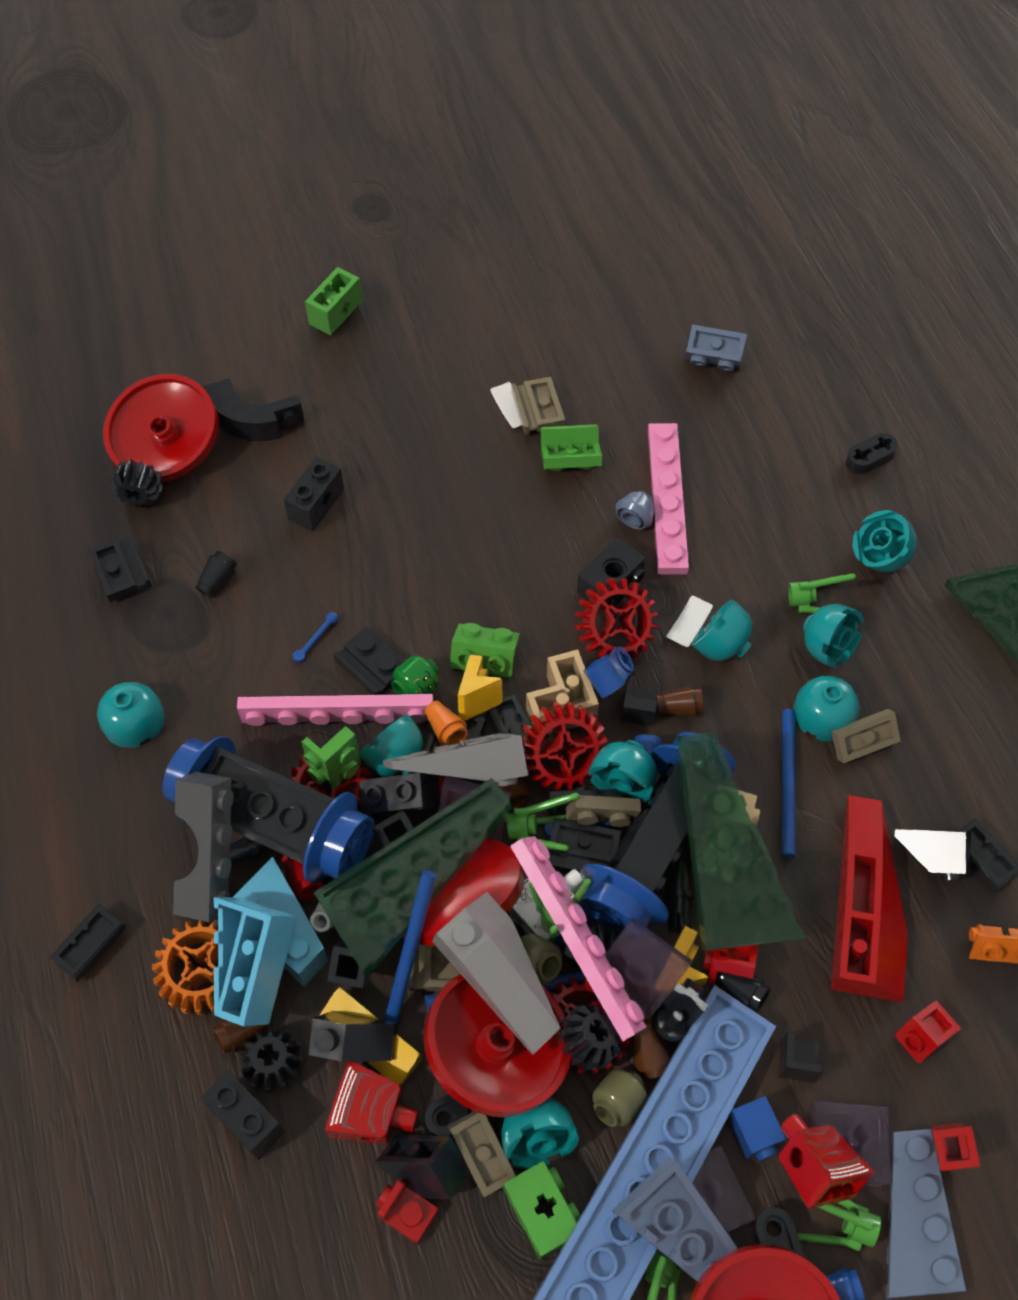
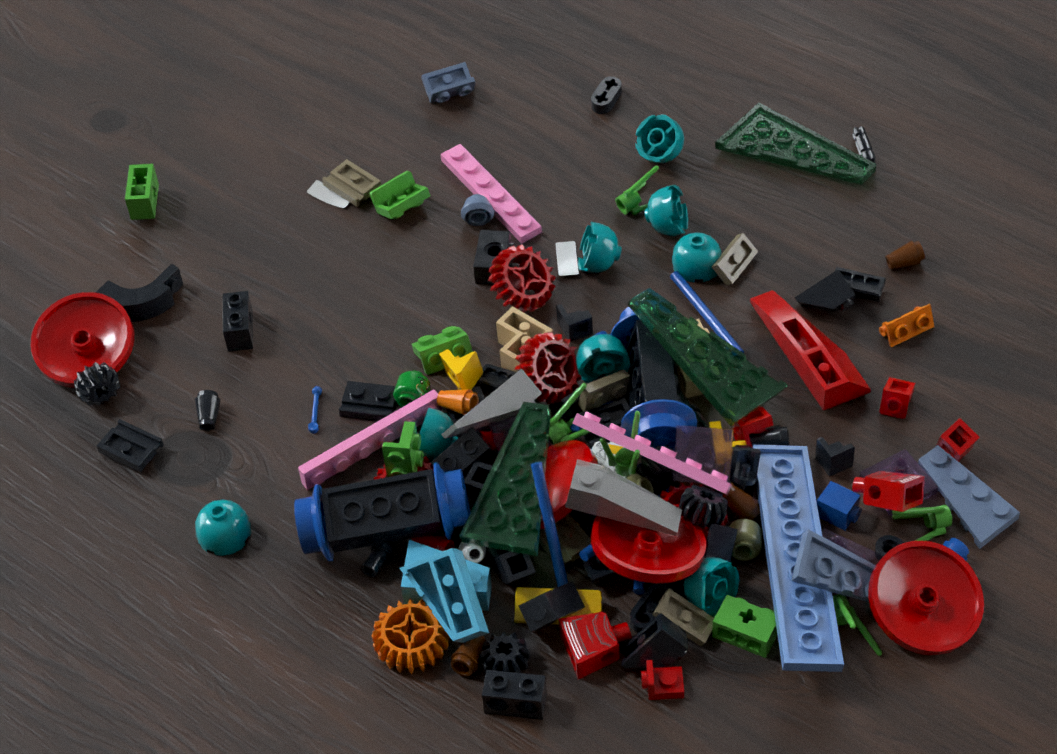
camera: 30 degrees left, 10 degrees down
black plate [49,904,126,982] -> none
dark grey arch [173,772,234,922] -> none
blue piece [583,646,634,698] -> none
reddish brown cone [657,685,704,717] -> none
none -> black panel [704,523,738,562]

